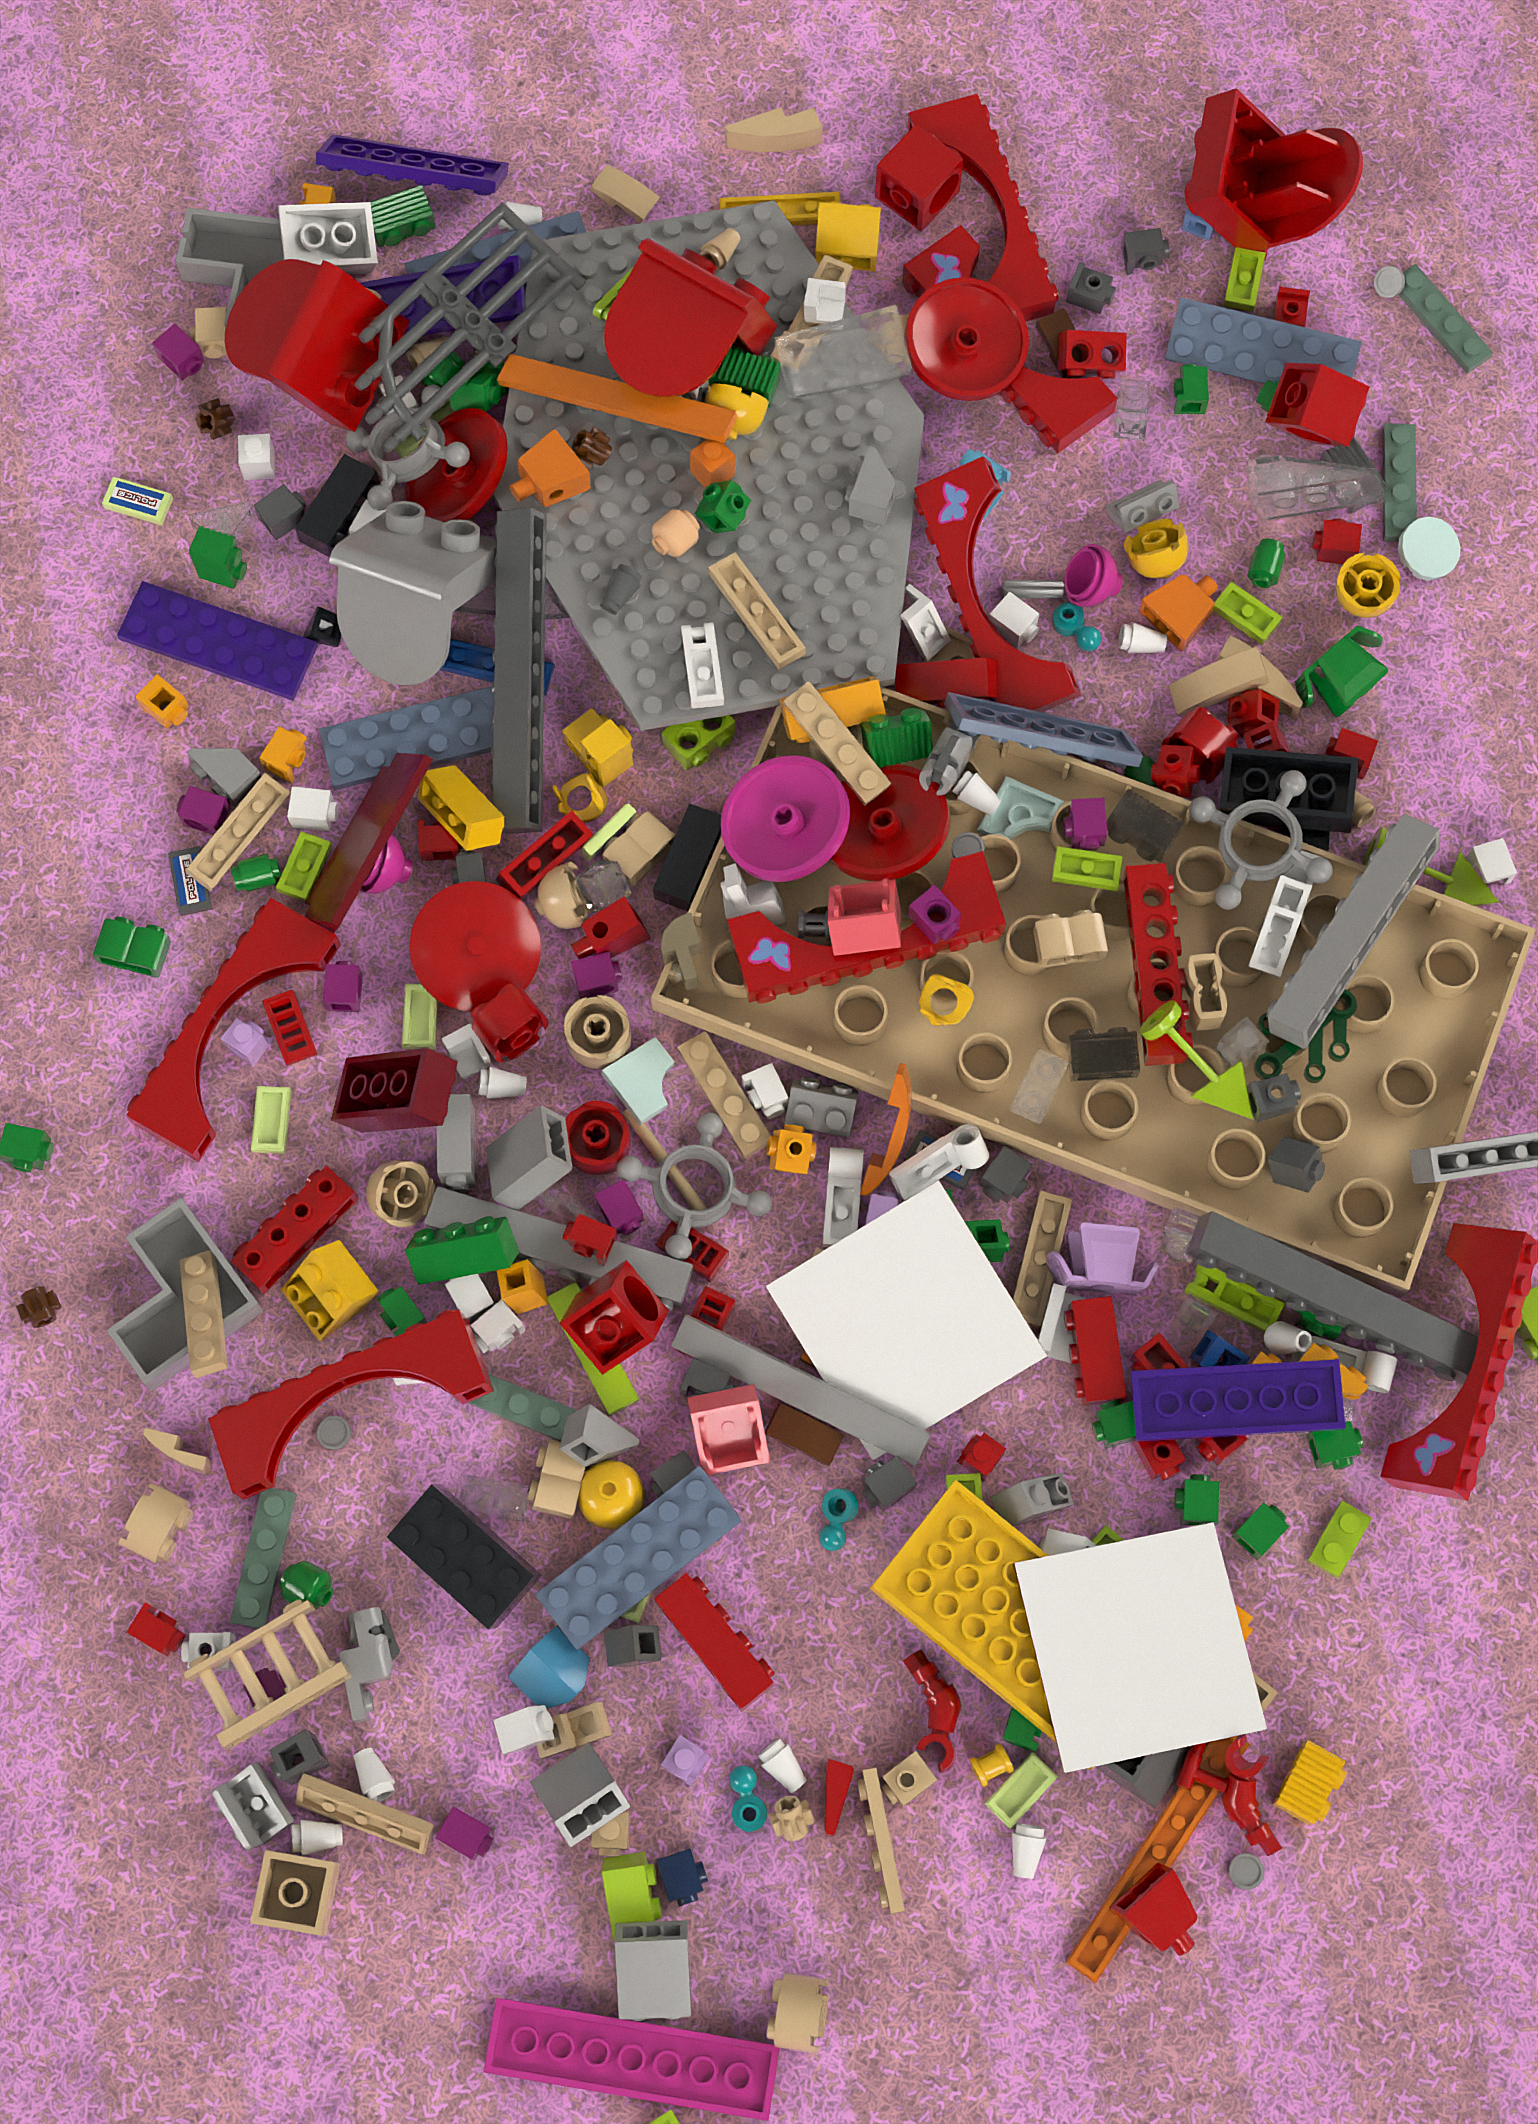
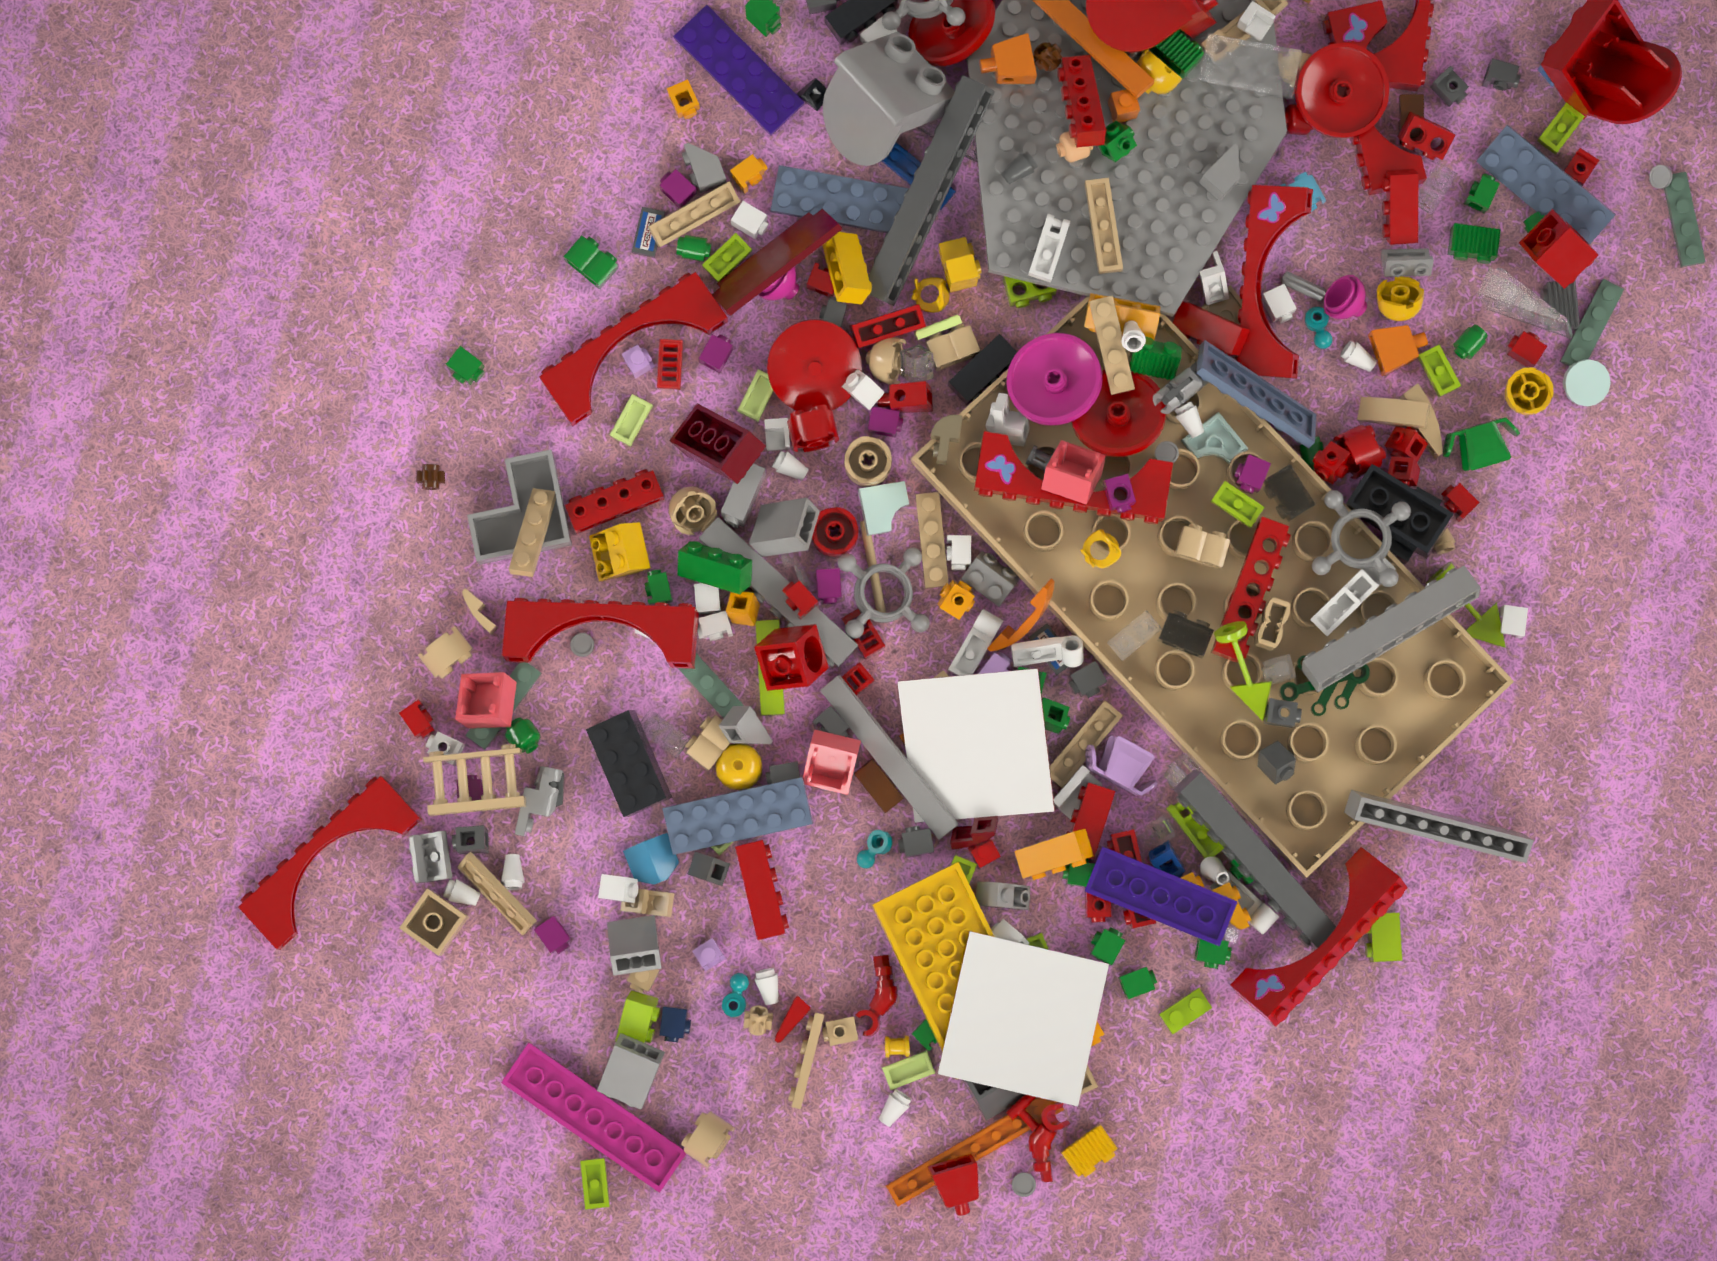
camera: 20 degrees right, 10 degrees up
none -> red arch [238,776,422,950]
none -> coral container [455,672,517,728]
none -> white brick [842,369,885,410]
none -> dark red slope [950,816,998,850]
none -> light orange brick [1014,829,1094,880]
none -> red brick [1057,55,1106,148]
none -> white cone [1122,321,1146,352]
none -> red head [1285,104,1313,135]
none -> red brick [1382,169,1419,245]
none -> green brick [1447,223,1501,264]

